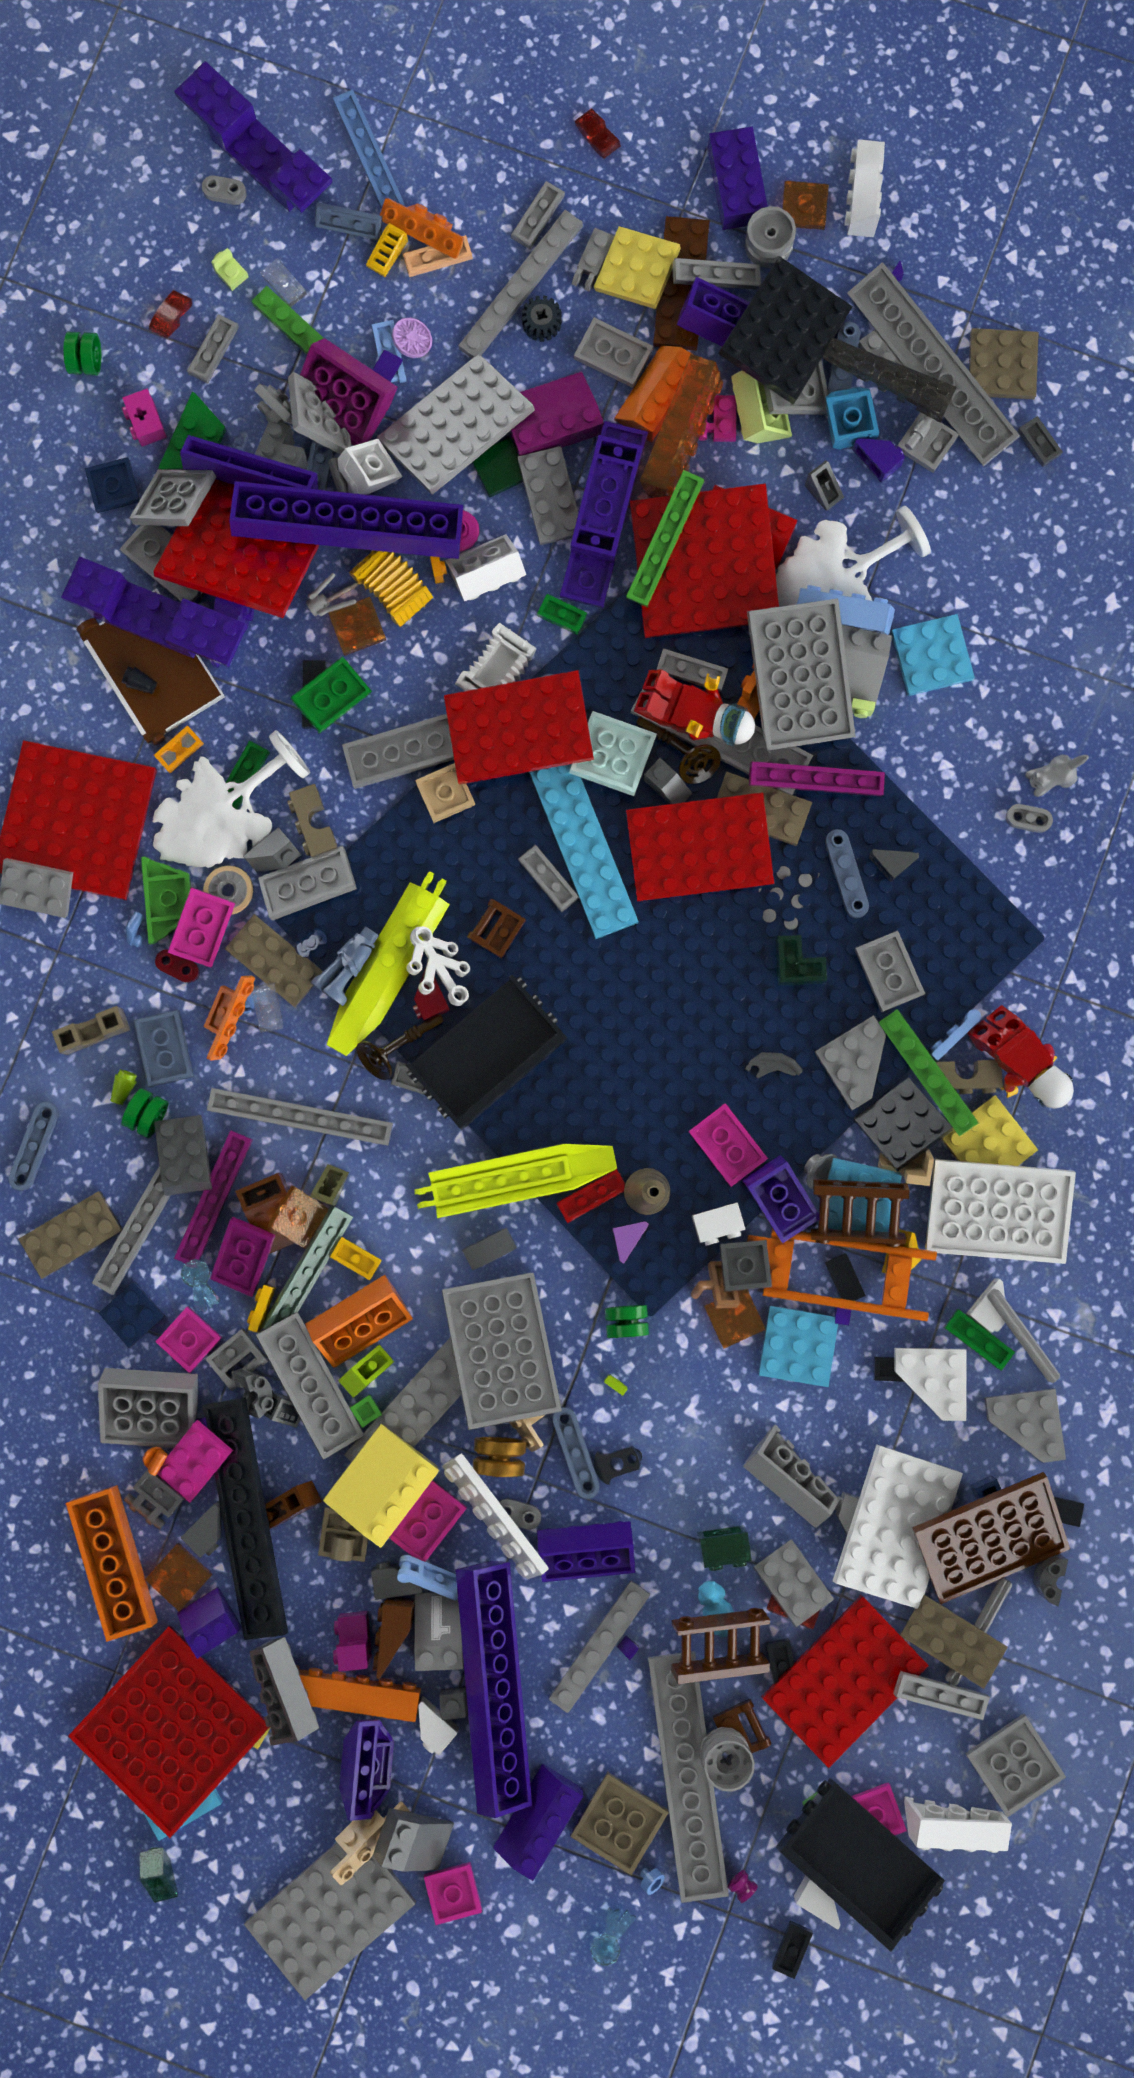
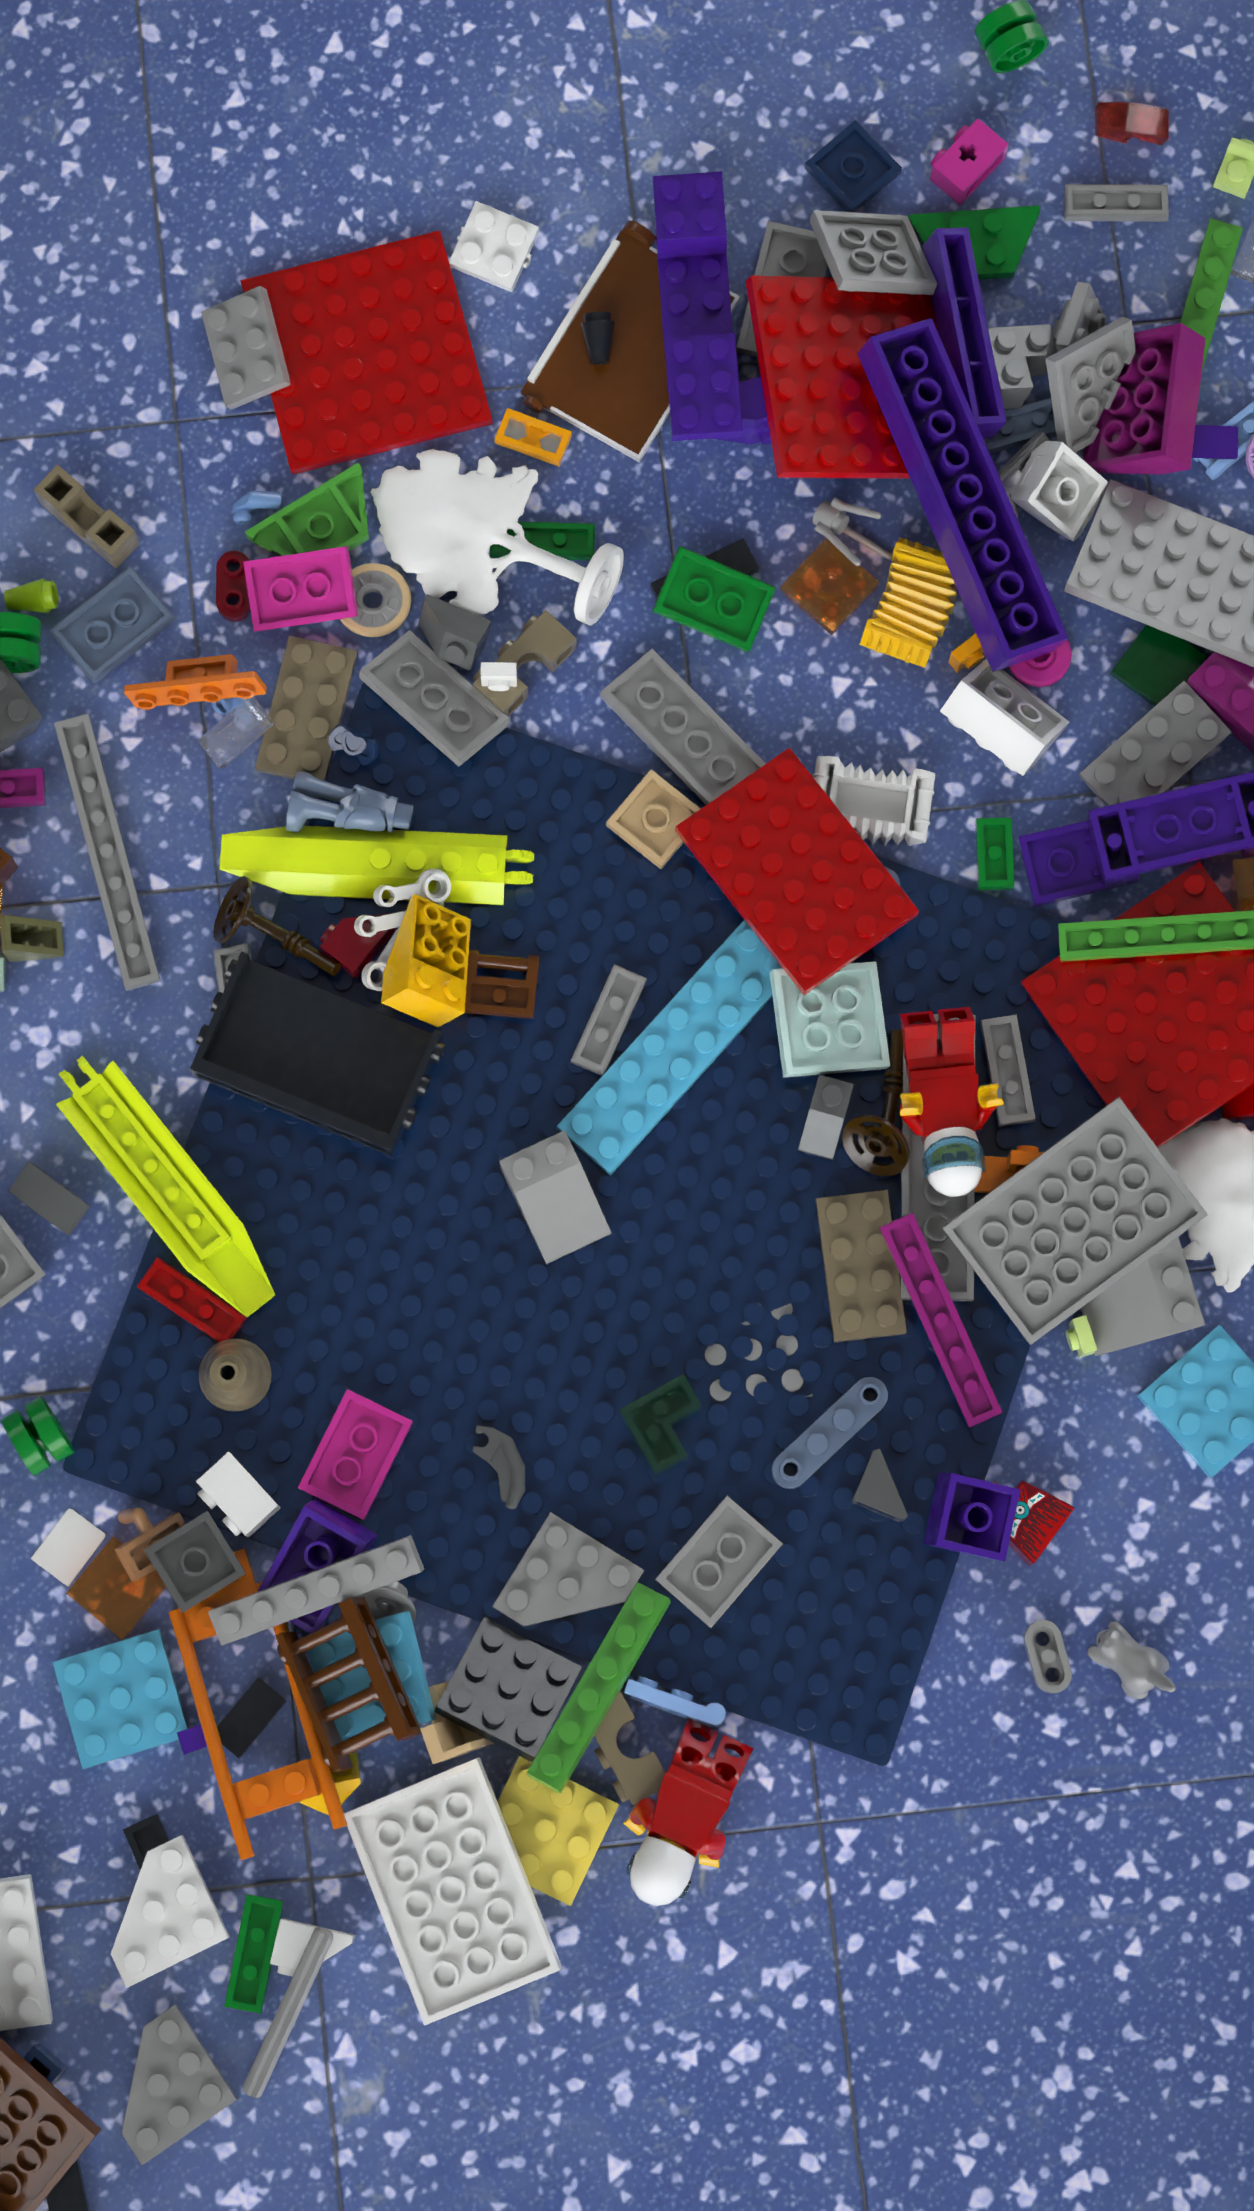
camera: 60 degrees right, 5 degrees down
medium lavender slope [612,1221,649,1263] -> none
red plate [626,792,774,902] -> none
light blue wedge [797,585,895,635] -> none
none -> white sticker [31,1509,106,1587]
none -> light grey plate [208,1535,424,1646]
none -> yellow slope [381,894,471,1027]
none -> white plate [449,201,539,292]
none -> white plate [481,662,517,691]
none -> light grey slope [499,1130,611,1264]
none -> dark purple slope [923,1472,1021,1562]
none -> torso [992,1480,1075,1566]

